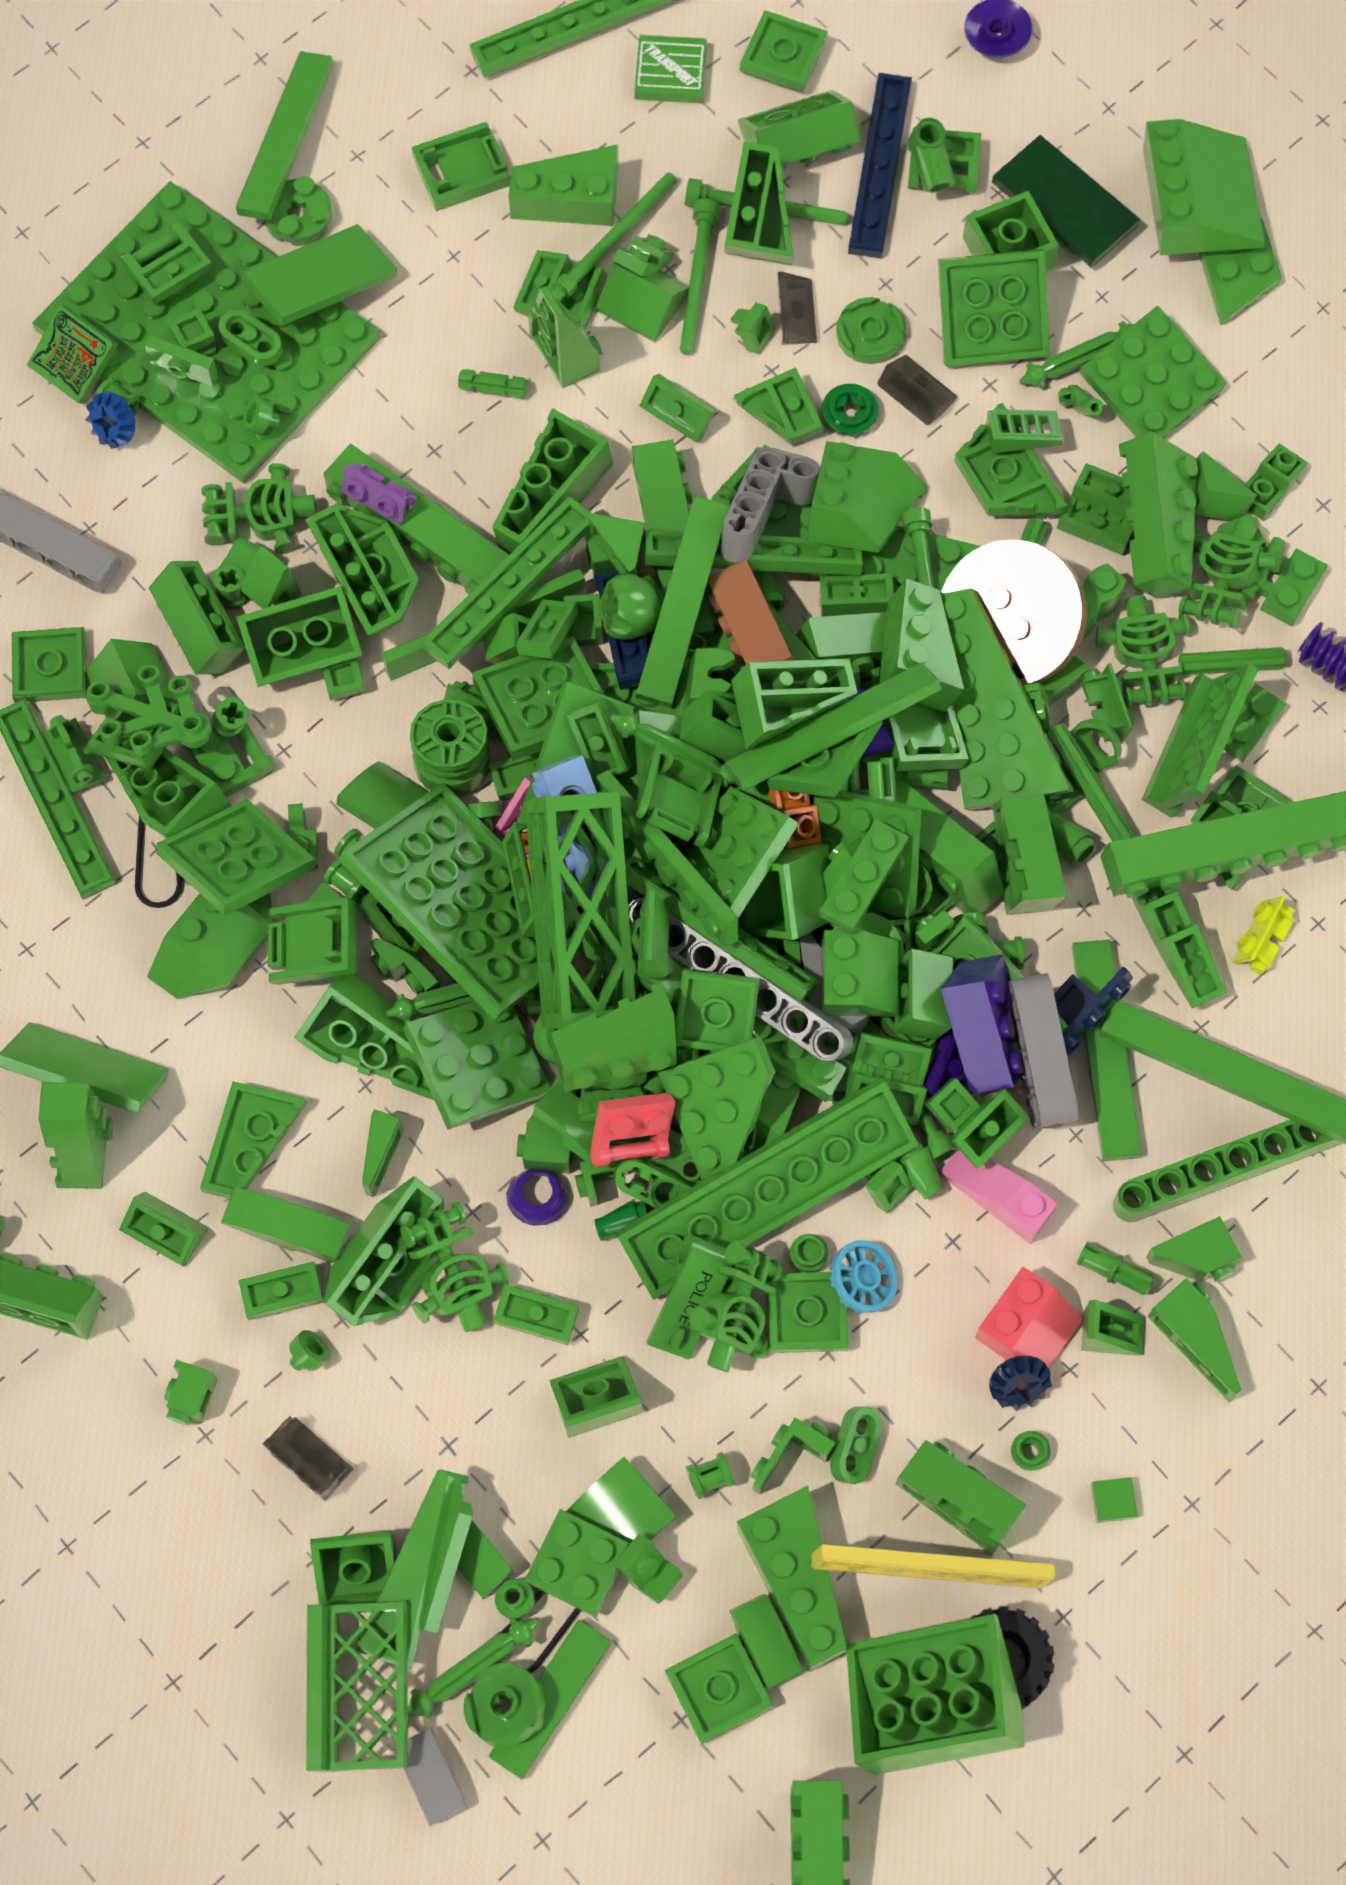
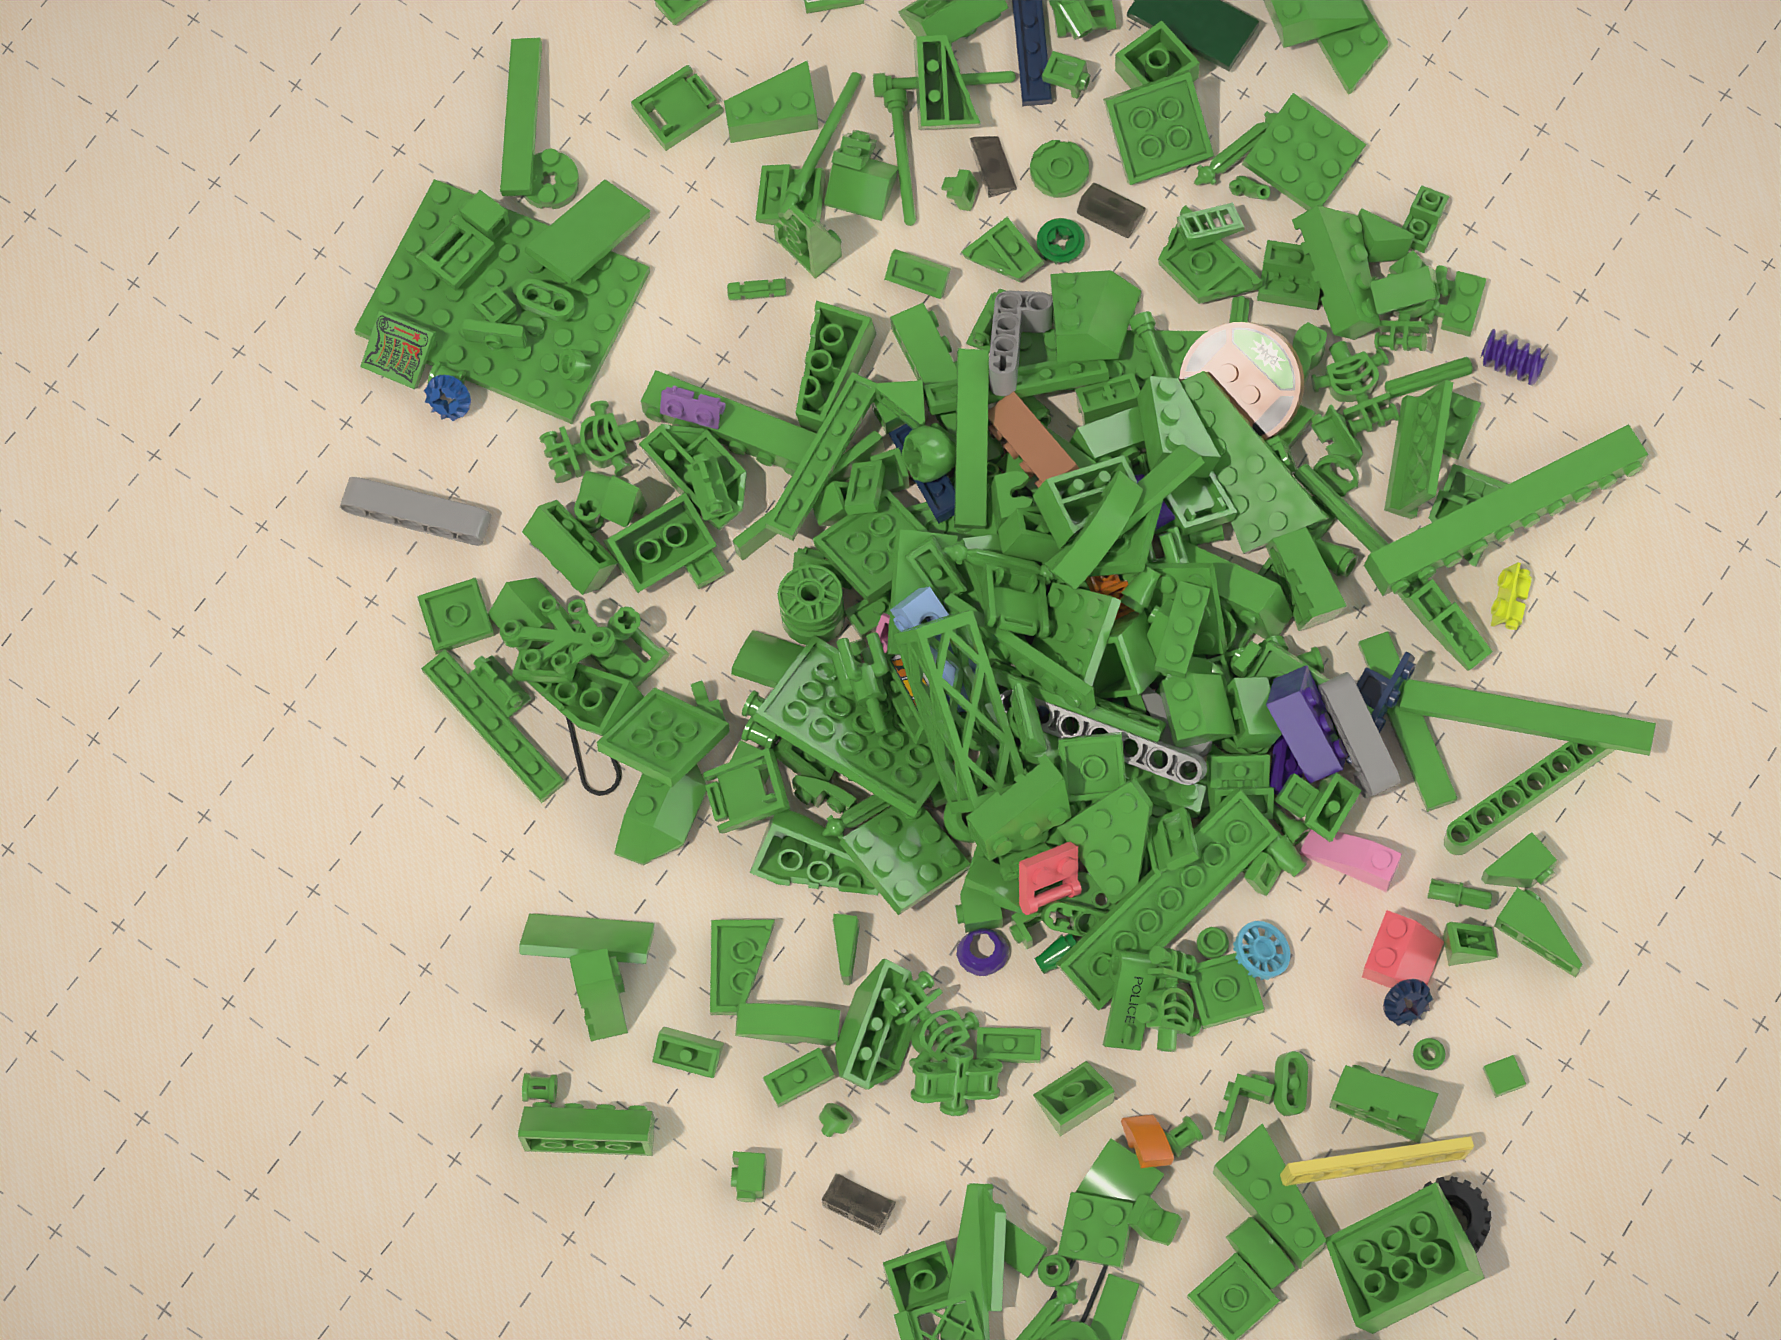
camera: 10 degrees left, 0 degrees up
none -> bright green brick [460,190,510,242]
none -> bright green hinge [686,453,733,521]
none -> bright green plant [832,632,889,736]
none -> bright green axle [910,1045,1003,1116]
none -> bright green bracket [1042,51,1091,99]
none -> bright green slope [1050,470,1143,590]
none -> bright green cone [1121,565,1161,614]
none -> orange slope [1121,1114,1174,1168]
none -> bright green plate [1147,806,1200,877]
none -> bright green hinge [1370,266,1440,315]

